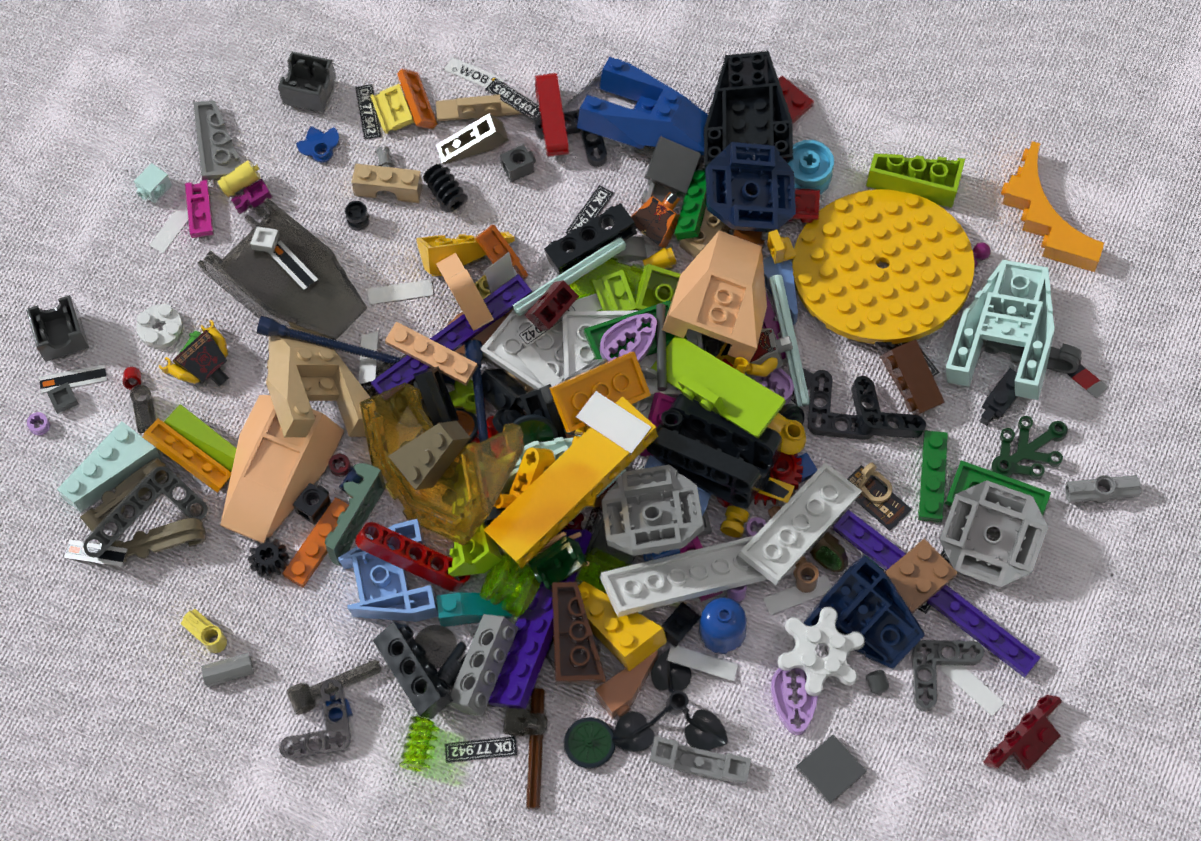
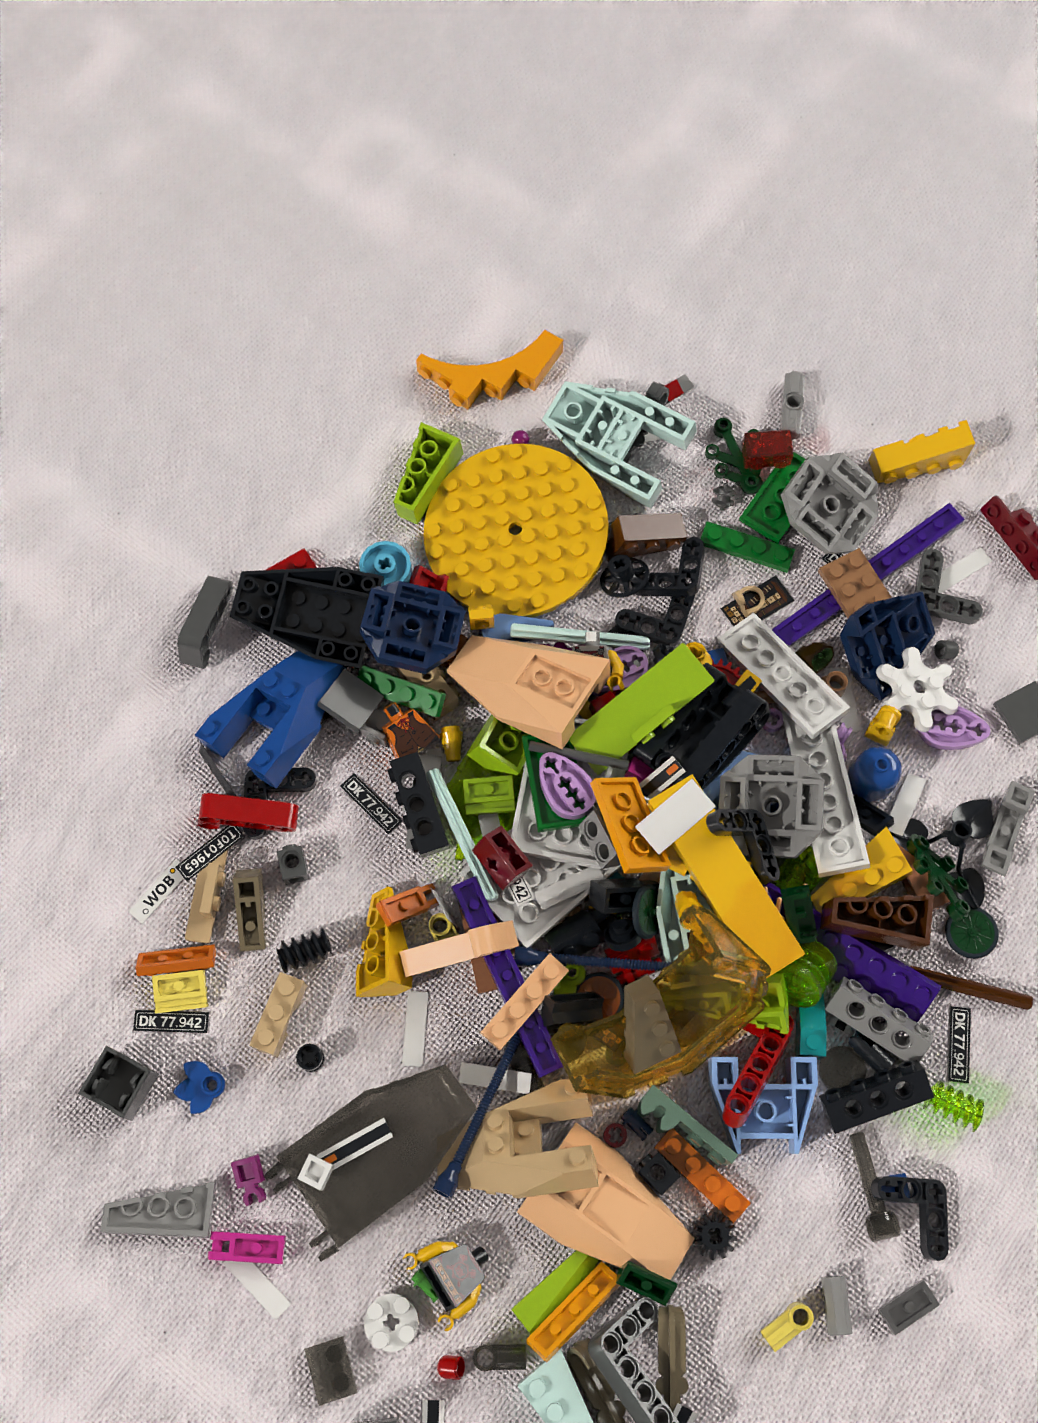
camera: 80 degrees left, 5 degrees up
light aqua brick [134,163,172,204] -> none
light yellow piece [218,160,261,197] -> none
light grey pin [376,146,395,168] -> none
clear smoke piece [503,708,548,737] -> none
yellow wheel [720,506,749,538] -> none
black hinge [979,368,1018,426] -> none
none -> dark grey beam [177,576,233,669]
none -> clear smoke plate [304,1336,358,1406]
none -> black wheel [600,555,650,598]
none -> dark green slope [616,1261,678,1306]
none -> sticker [639,756,686,799]
none -> black beam [706,809,780,885]
none -> flat silver wheel [712,483,736,511]
none -> clear red brick [741,430,794,470]
none -> lavender bush [837,722,853,744]
none -> yellow piece [864,705,902,747]
none -> yellow wedge [868,420,975,484]
none -> flat silver plate [877,1280,940,1335]
none -> dark green plant [906,834,970,922]

